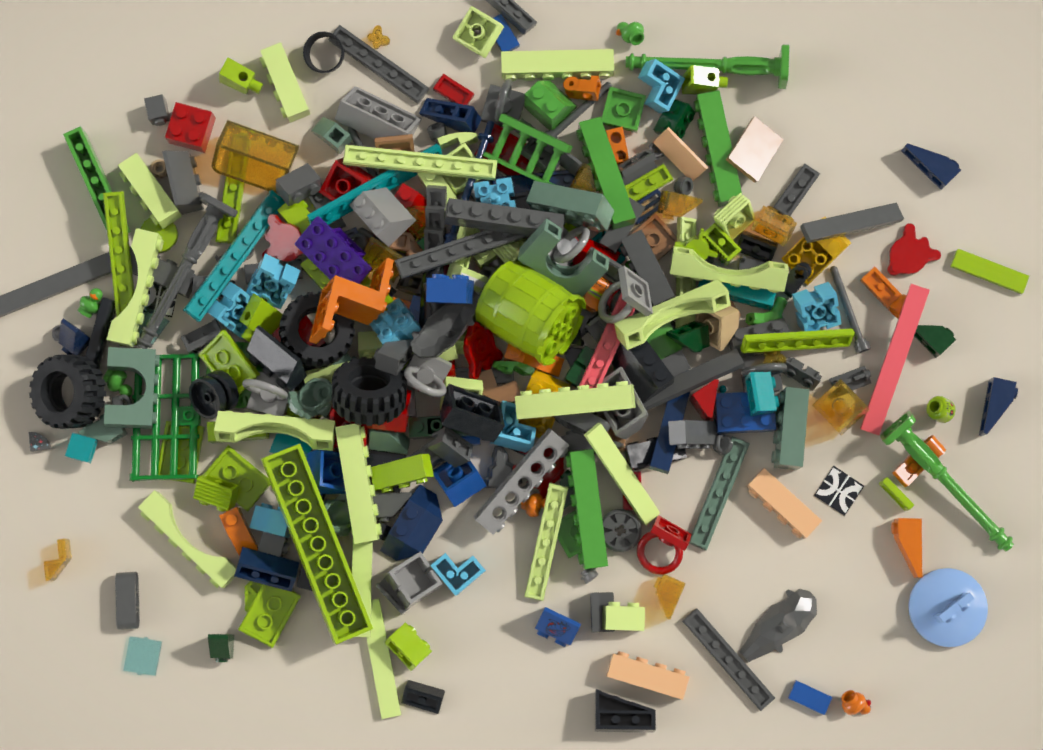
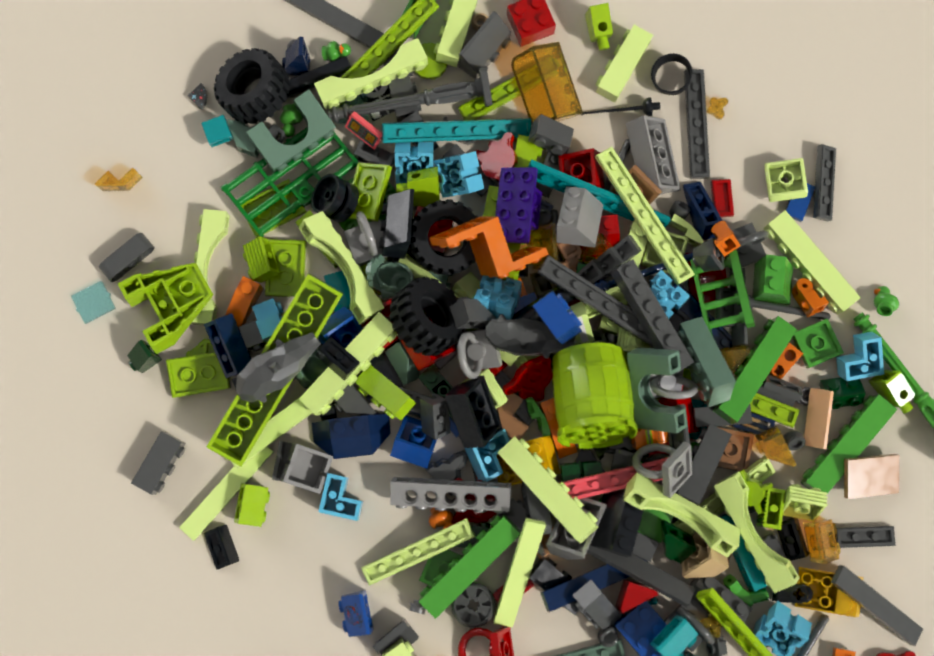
camera: 50 degrees right, 0 degrees up
sand green slope [311,117,352,154] -> none
none -> lime wedge [117,263,213,354]
none -> dark grey brick [131,431,186,495]
none -> dark grey piece [236,332,321,403]
none -> black slope [316,337,360,380]
none -> tile [345,111,382,150]
none -> black sword [580,97,660,116]
none -> dark grey slope [692,238,724,272]
none -> orange leg [711,221,741,257]

